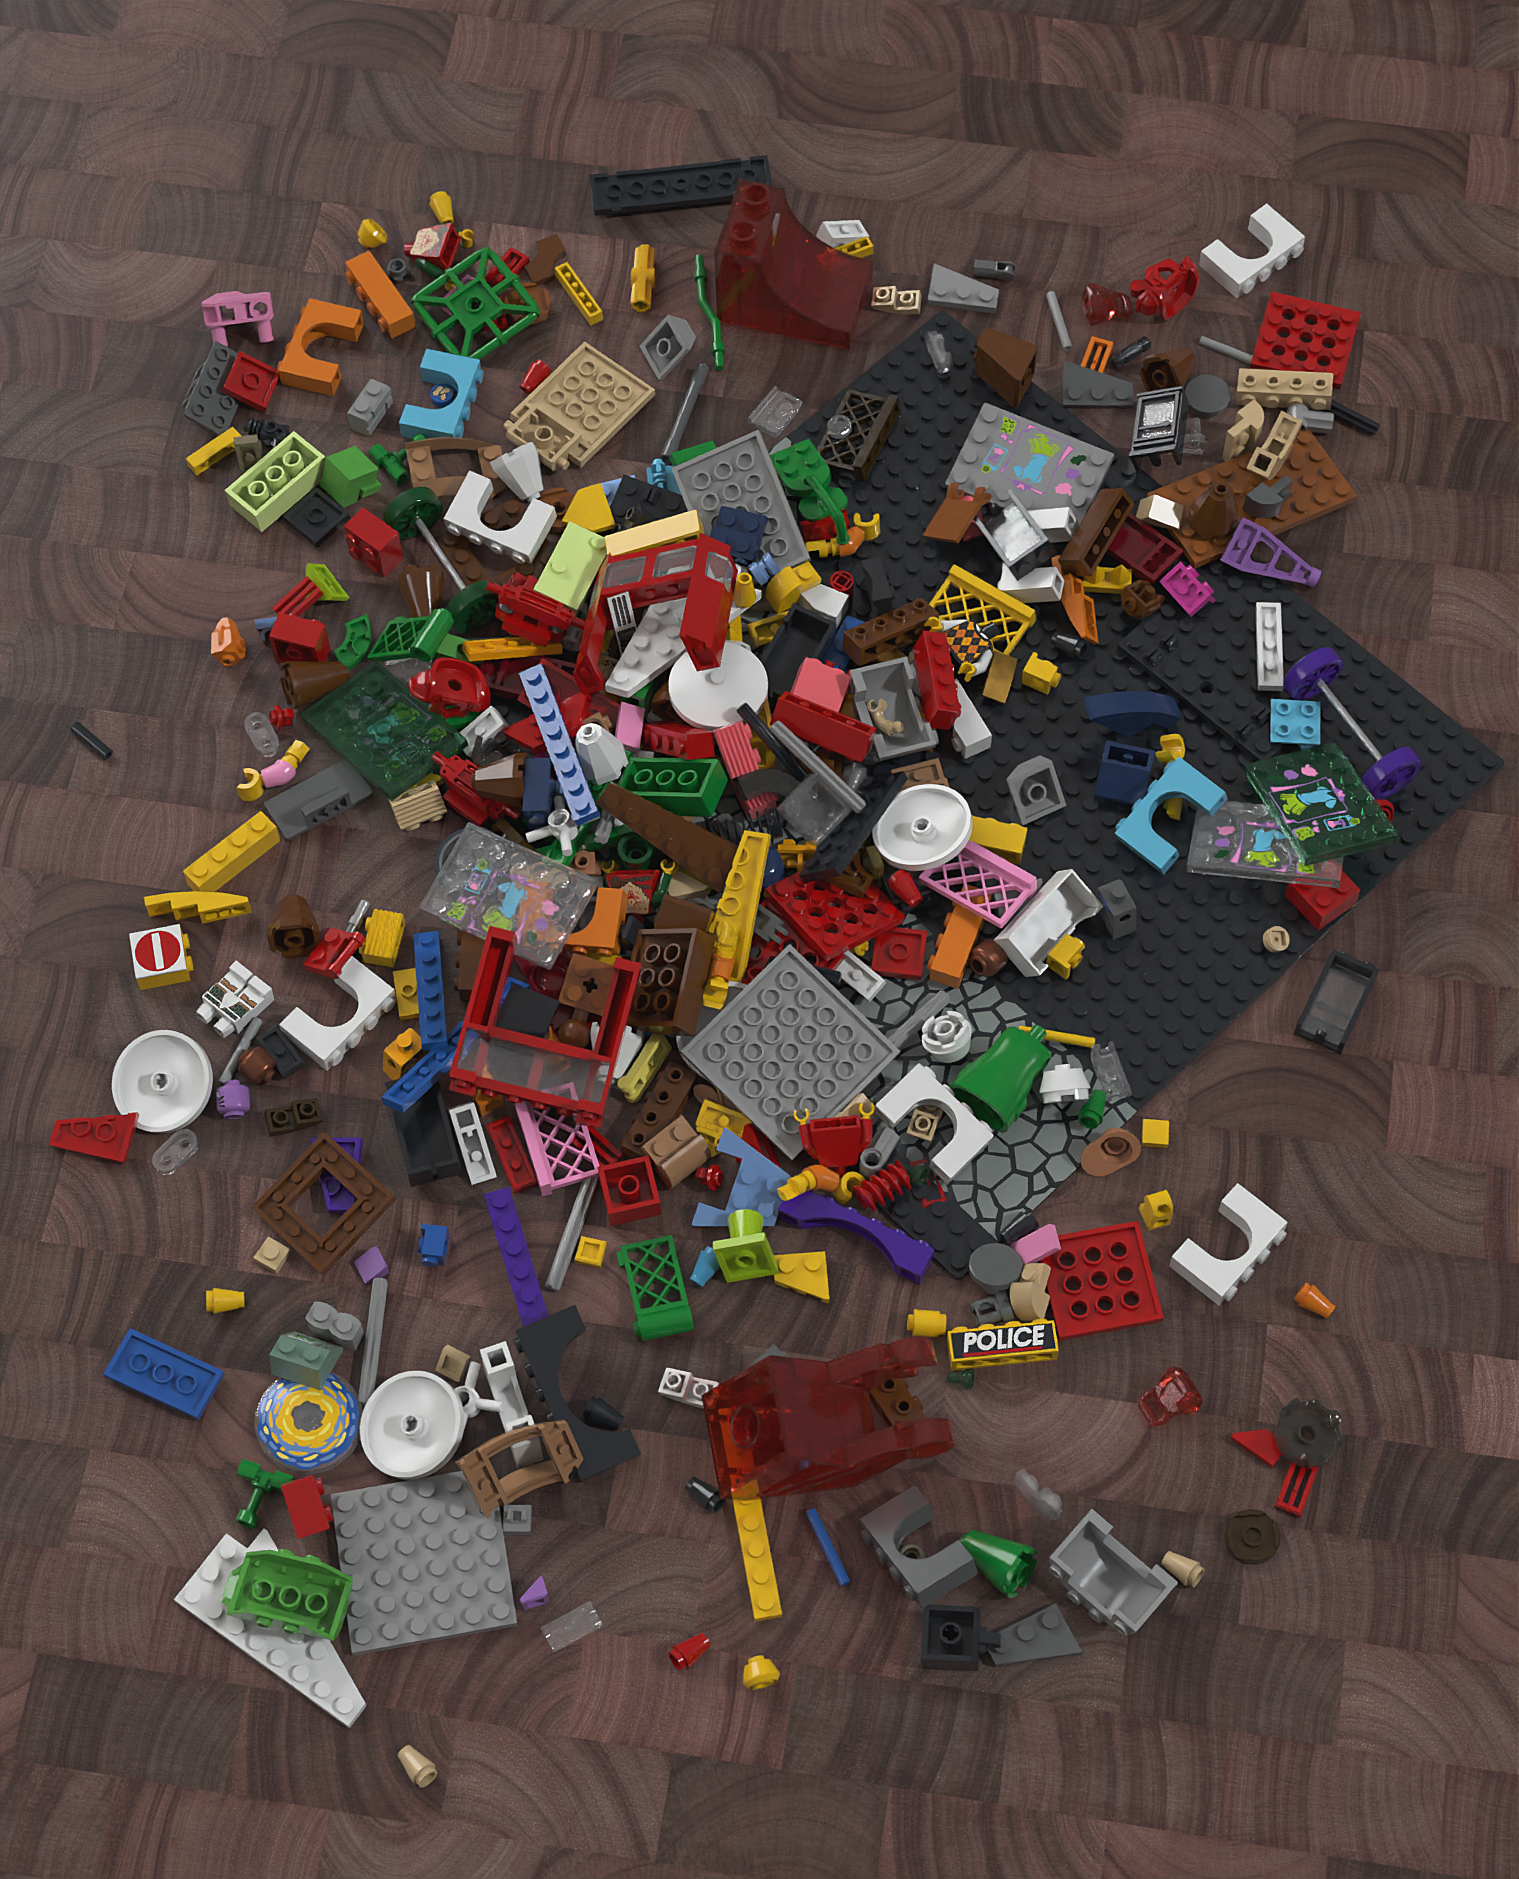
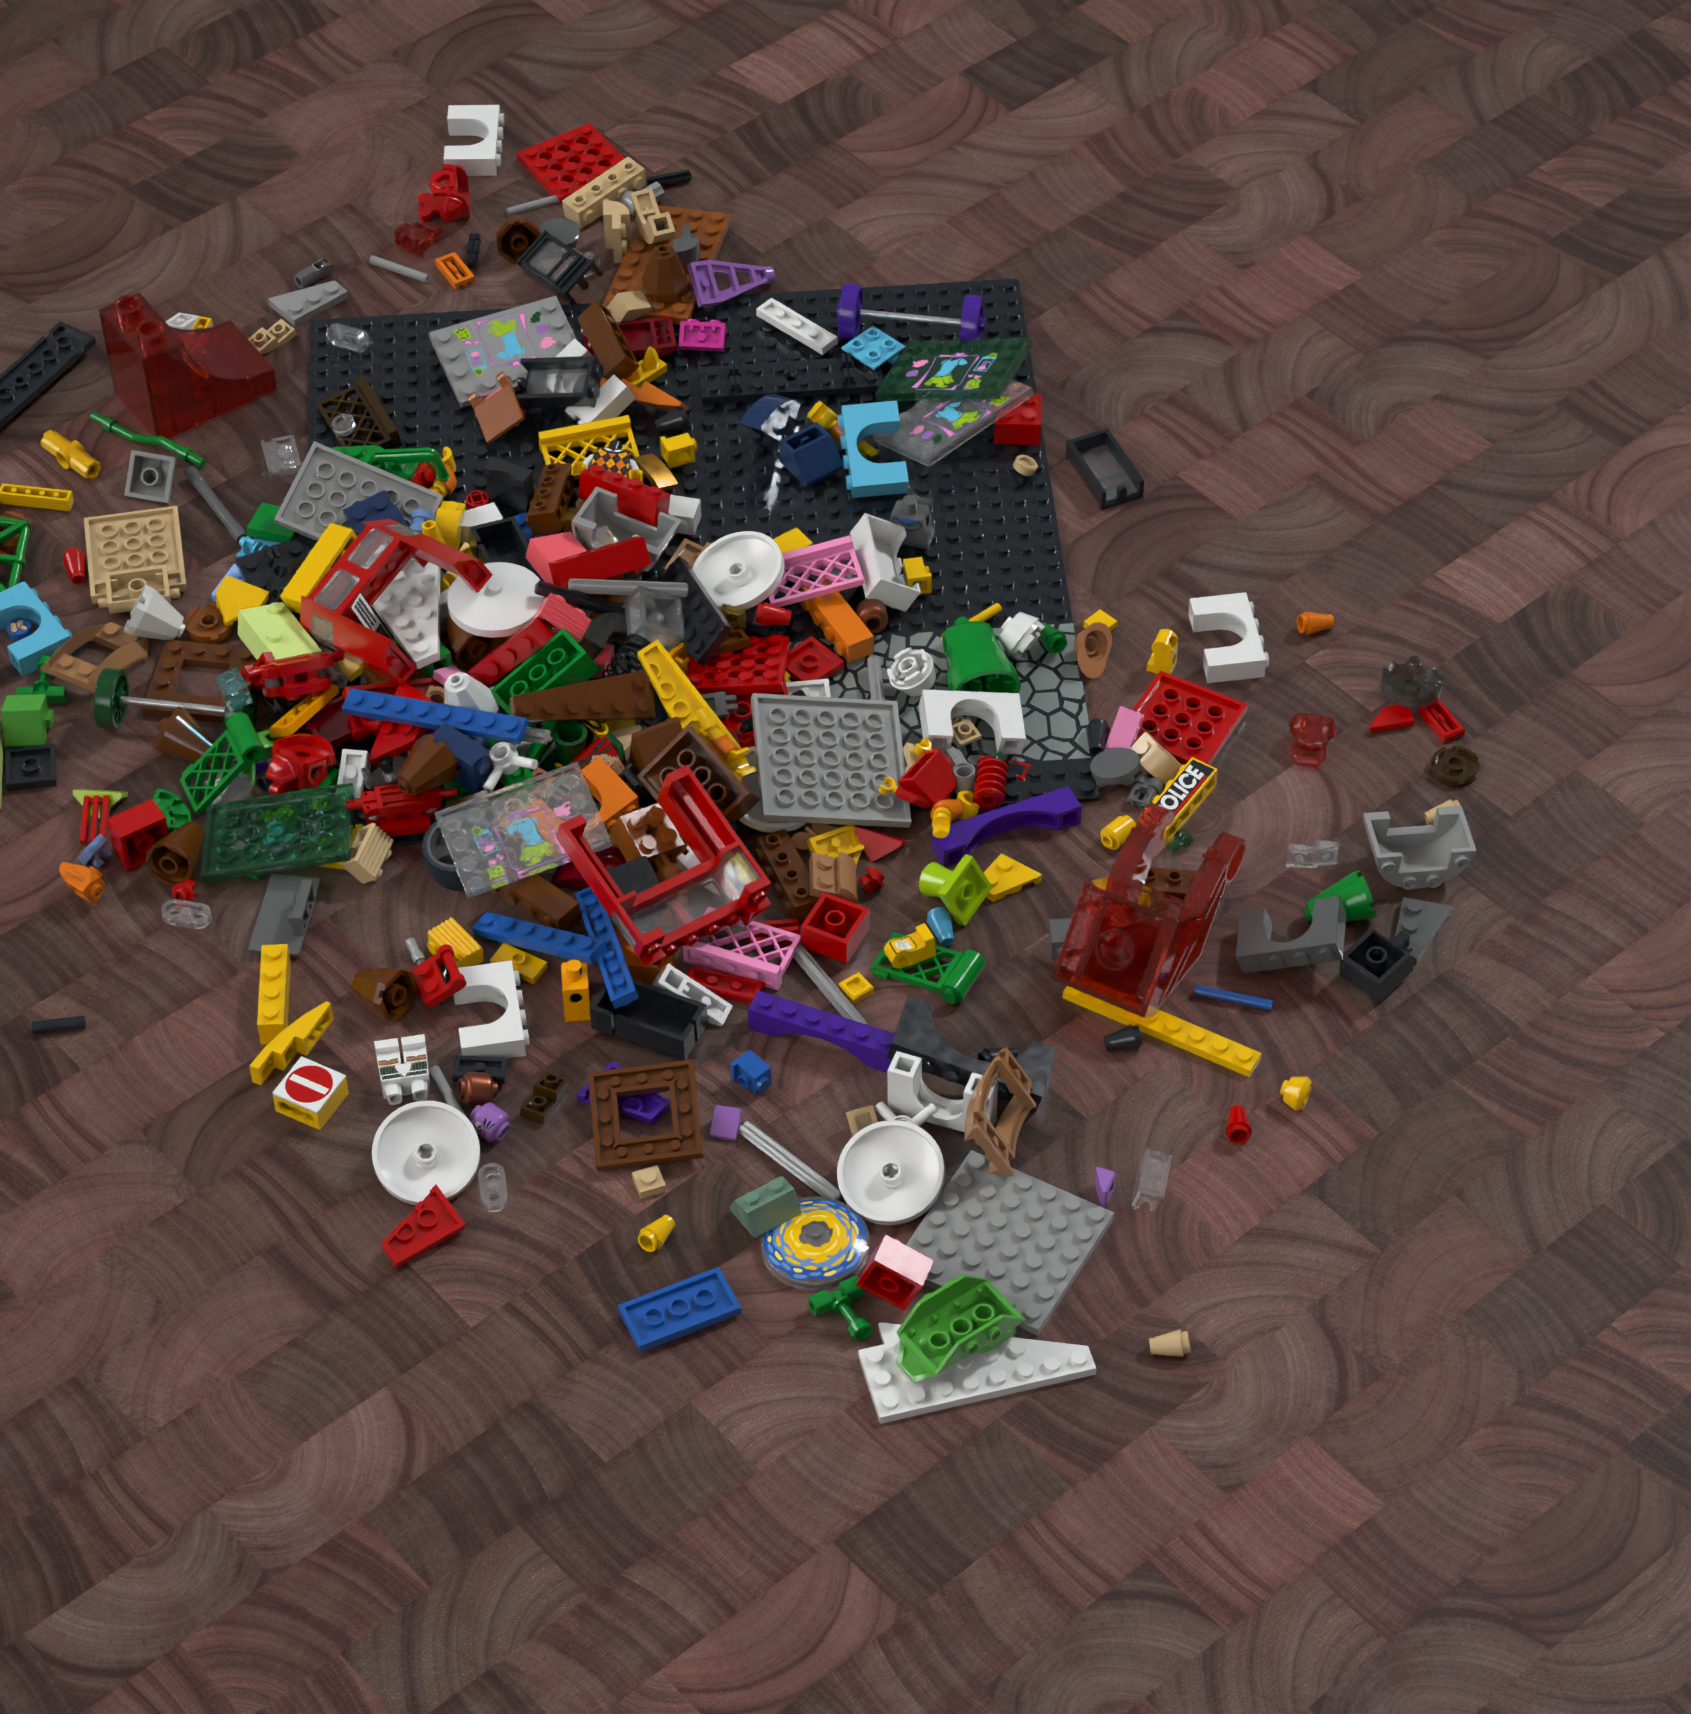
camera: 50 degrees left, 15 degrees down
yellow piece [236,740,310,802] -> none
light grey brick [305,1302,365,1351] -> none
red brick [344,508,403,577] -> none
white arch [444,470,557,564] -> none
light grey tile [503,1505,532,1535] -> none
white slope [658,1368,721,1411] -> none
medium blue wing [692,1128,791,1226] -> none
reddish brown slope [973,327,1038,408] -> none
light grey slope [1006,755,1066,825] -> none
dark grey wing [1062,360,1133,408] -> none
clear hinge [1090,1041,1132,1102] -> none
reddish brown hand [1121,580,1165,620] -> none
none -> clear light blue brick [214,667,253,712]
none -> yellow leg [884,923,937,969]

